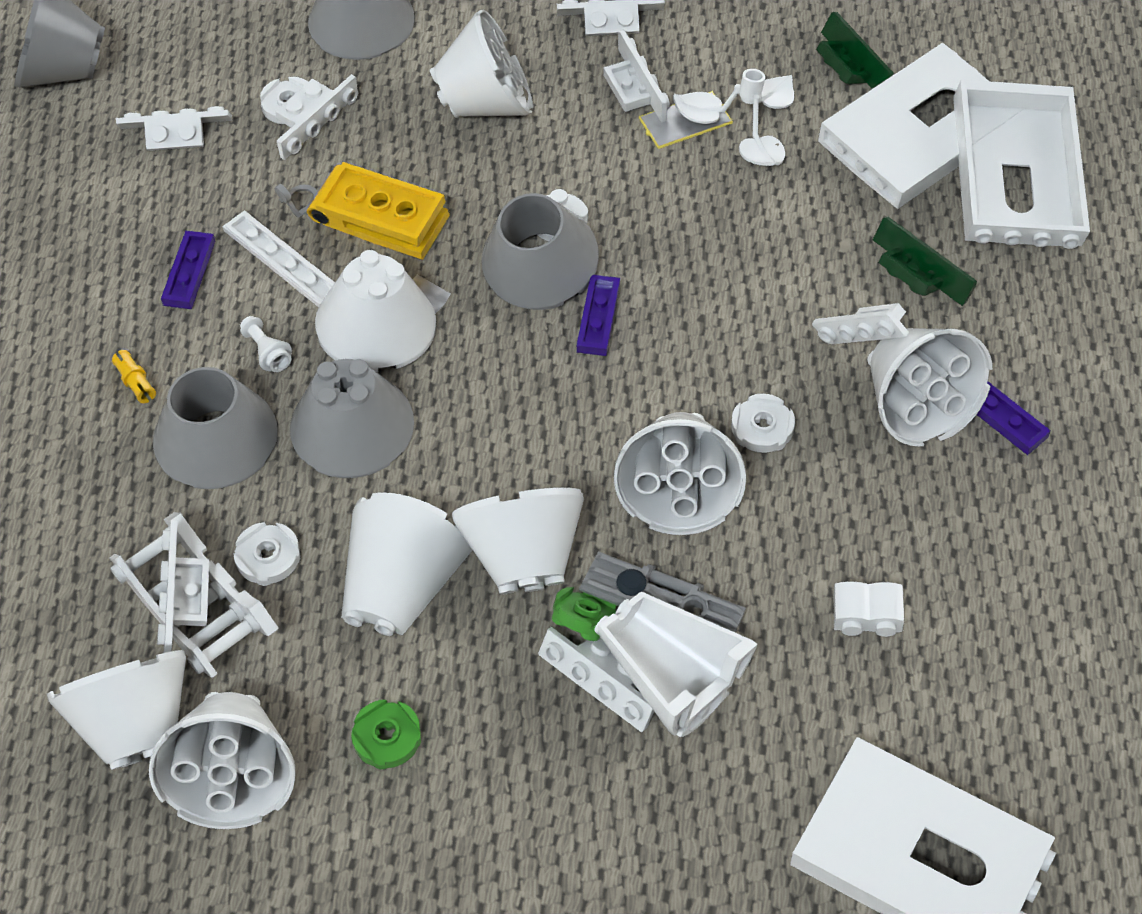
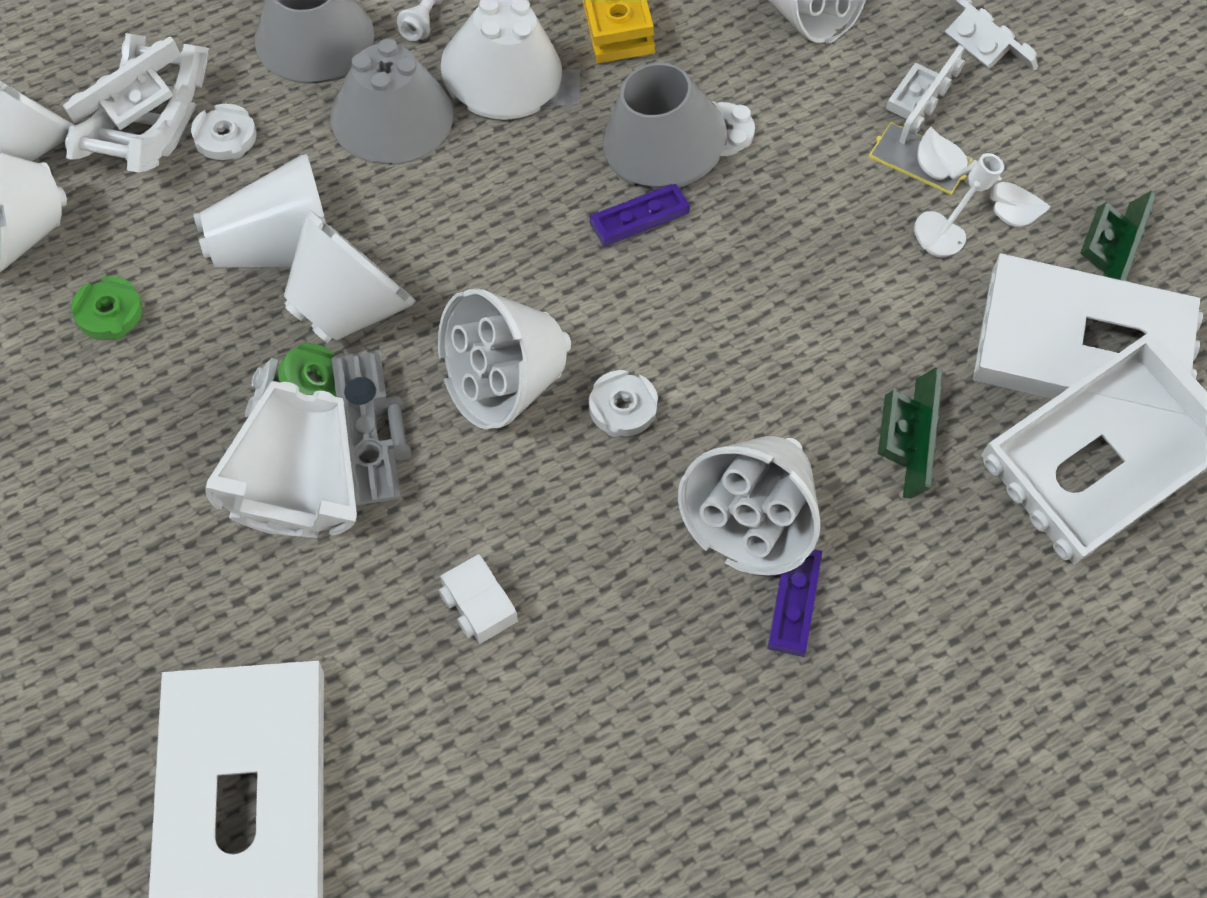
camera: 50 degrees right, 5 degrees up
white bracket [812,303,909,344] -> none

